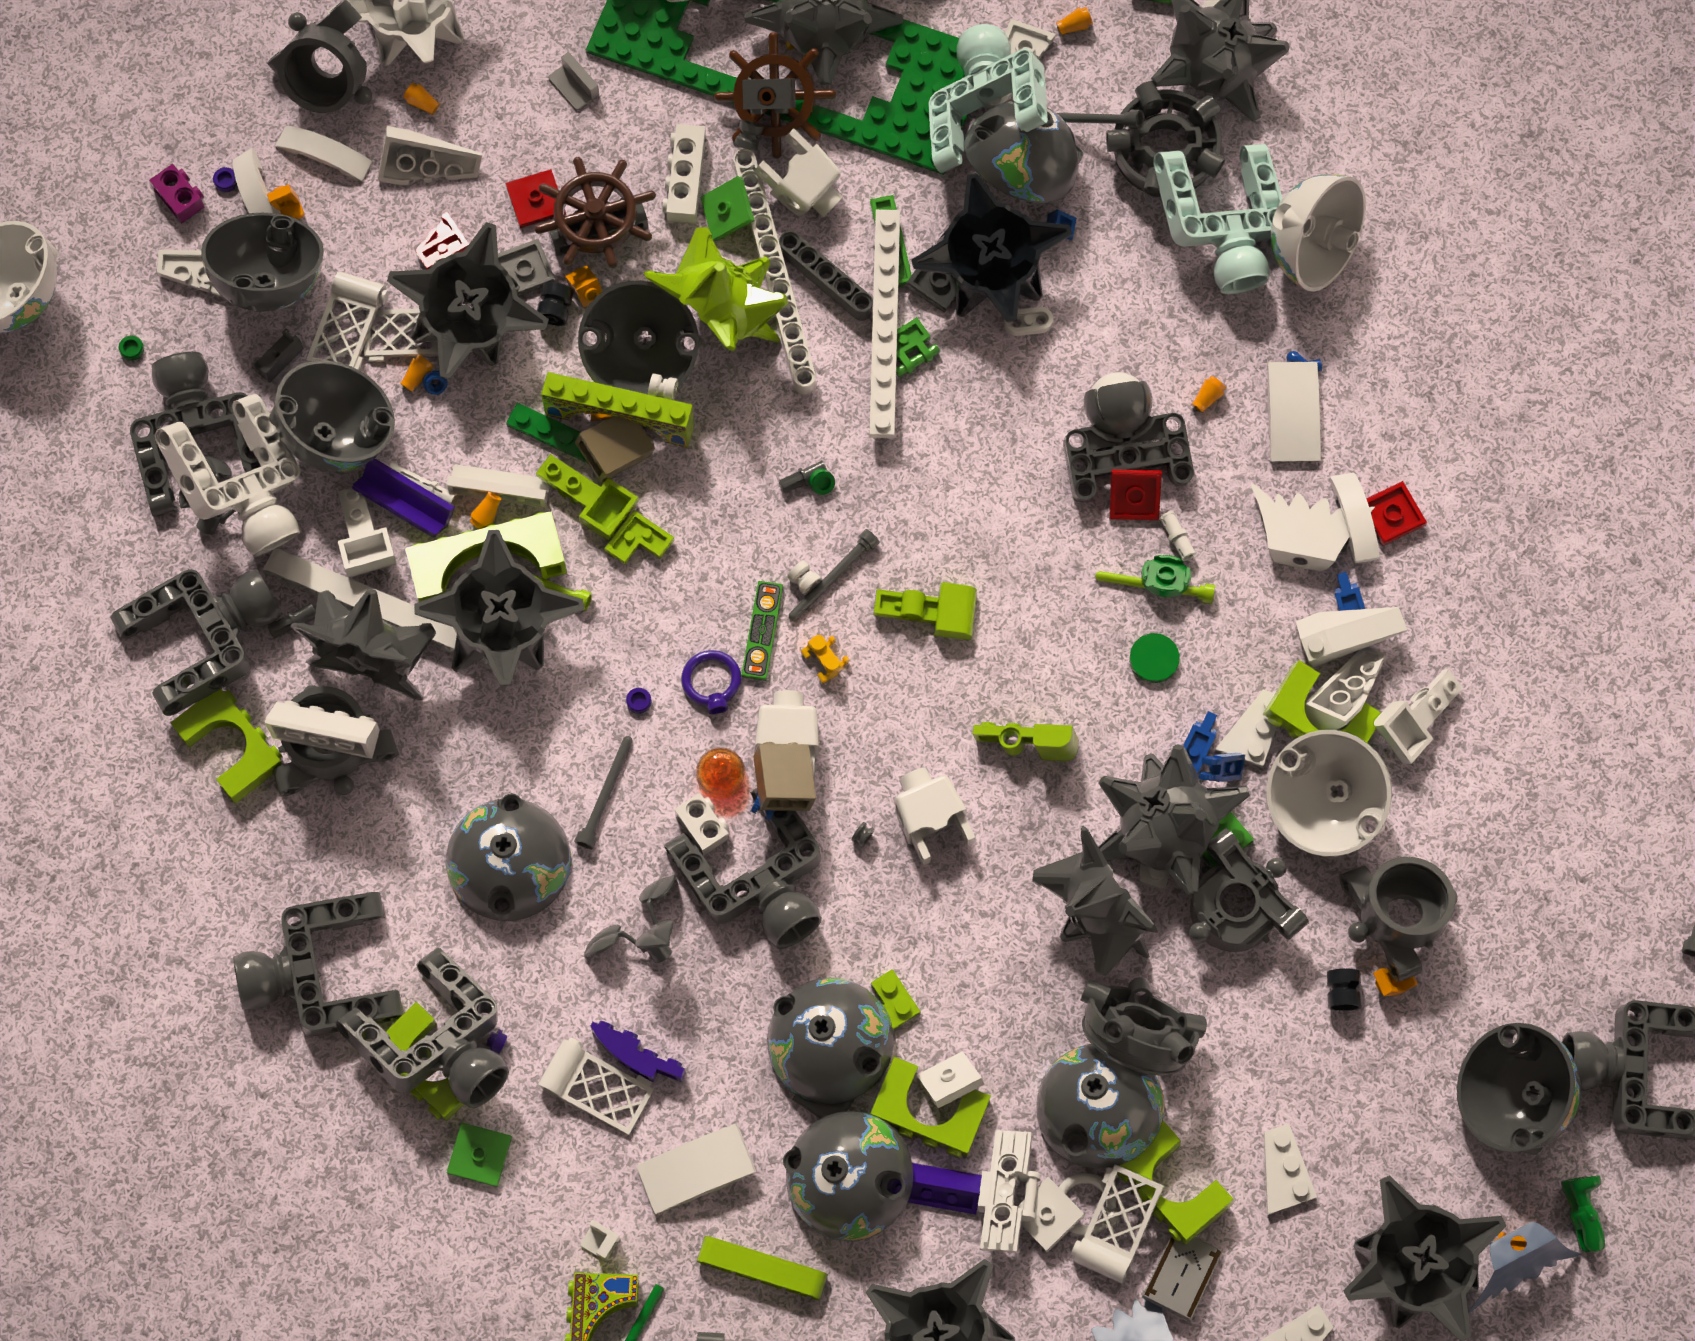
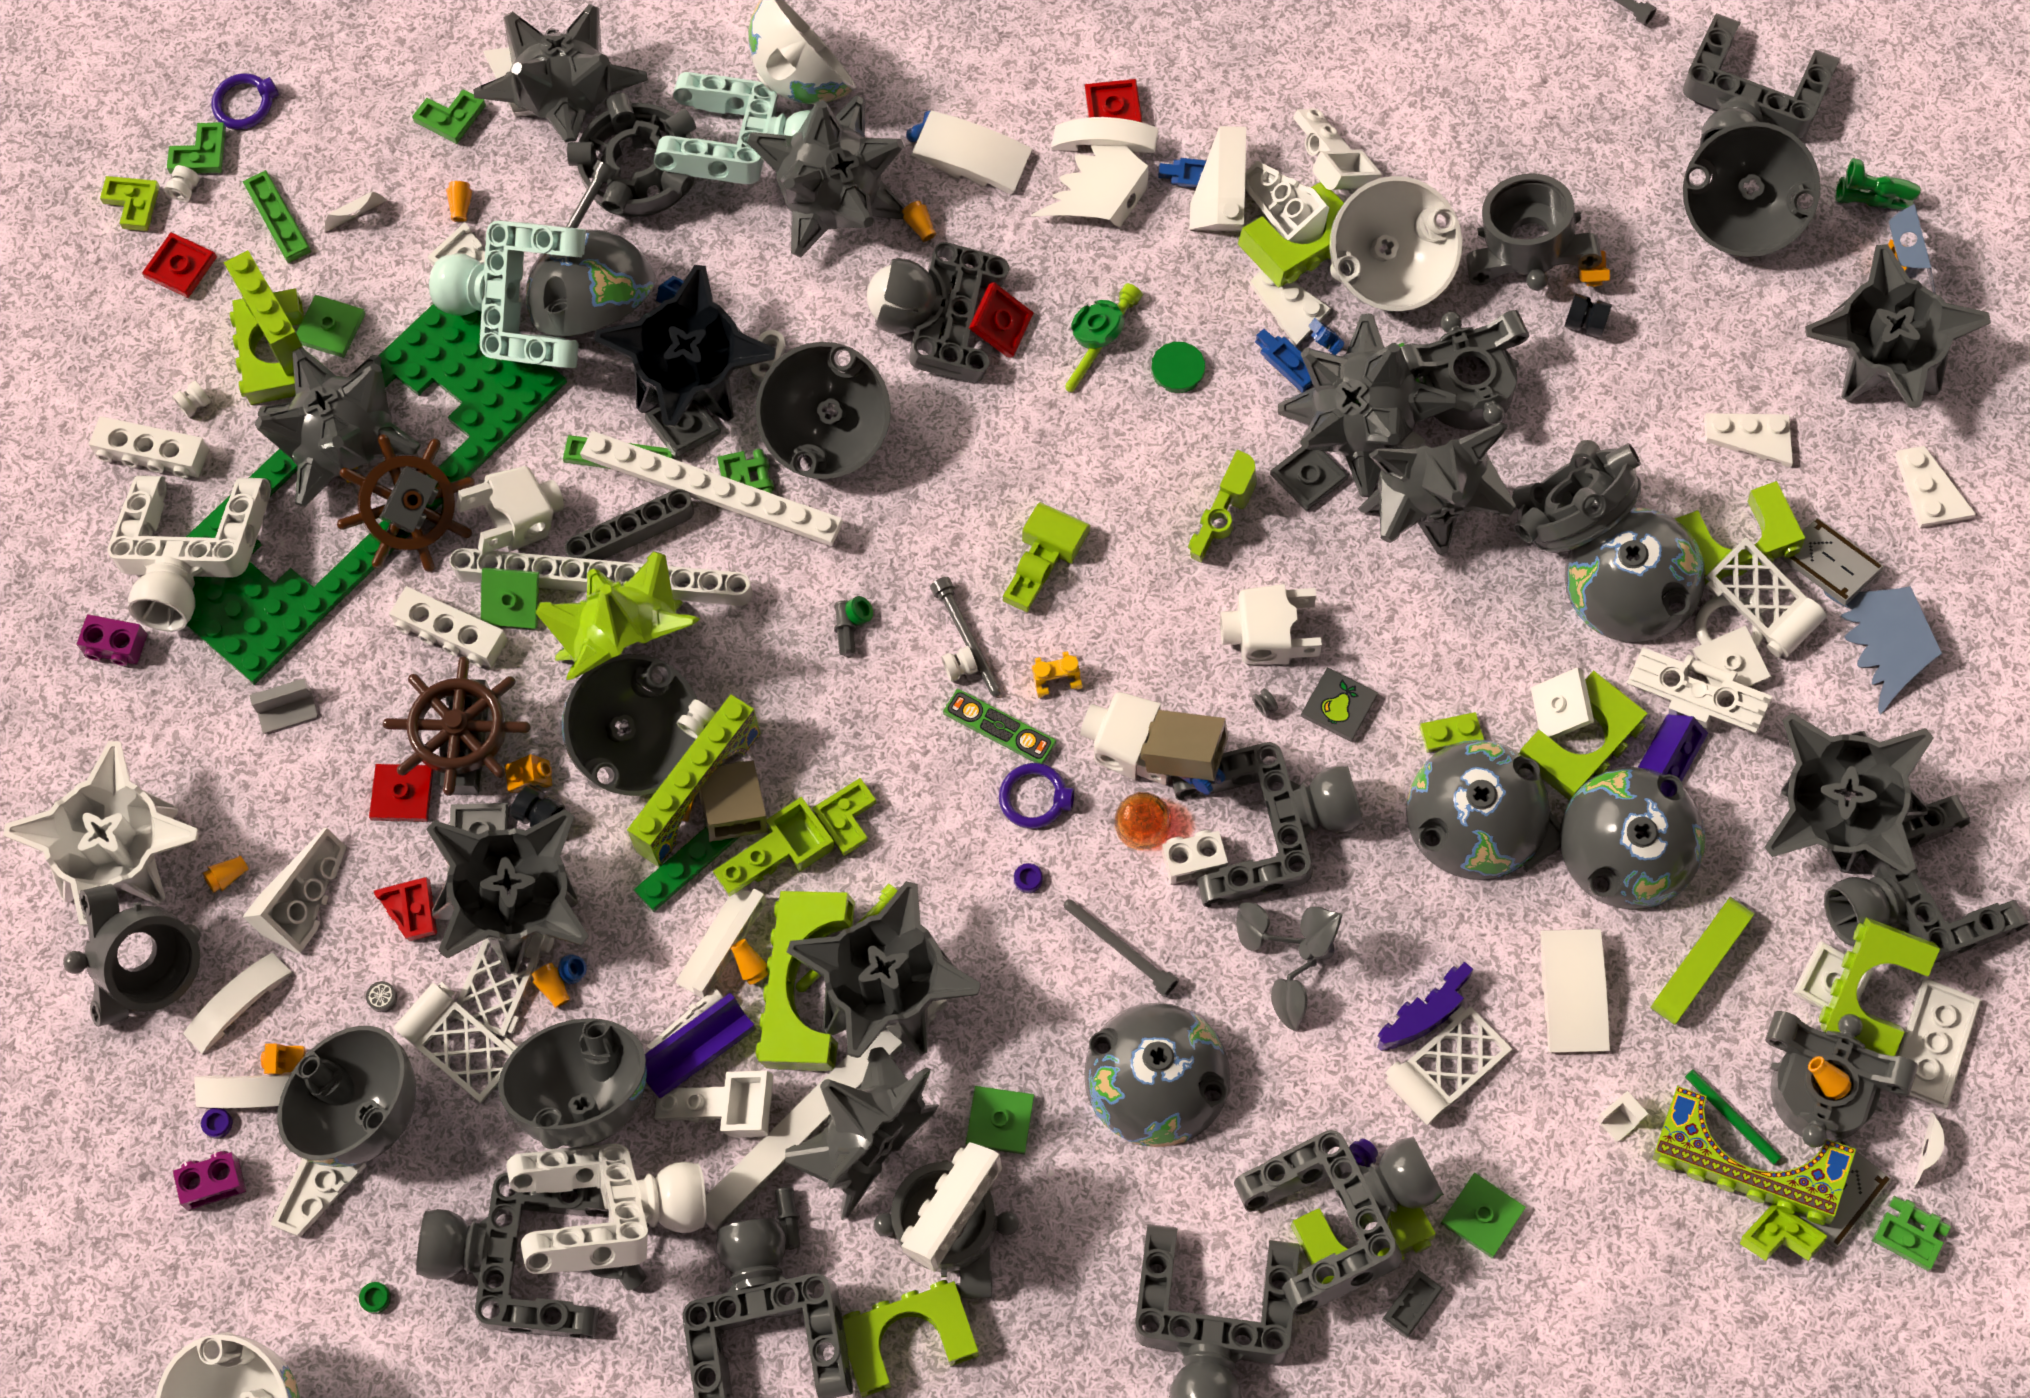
camera: 65 degrees left, 5 degrees down
dark grey hinge [251,329,303,383] -> none
dark grey wheel [734,120,764,151] -> none
white pin [1160,511,1196,561] -> none
none -> dark grey tile [366,981,397,1012]
none -> dark grey piece [746,95,906,258]
none -> dark grey piece [755,342,891,479]
none -> bright green plate [965,1086,1034,1155]
none -> dark grey tile [1270,446,1348,512]
none -> dark grey tile [1301,667,1378,742]
none -> dark grey plate [1382,1269,1444,1339]

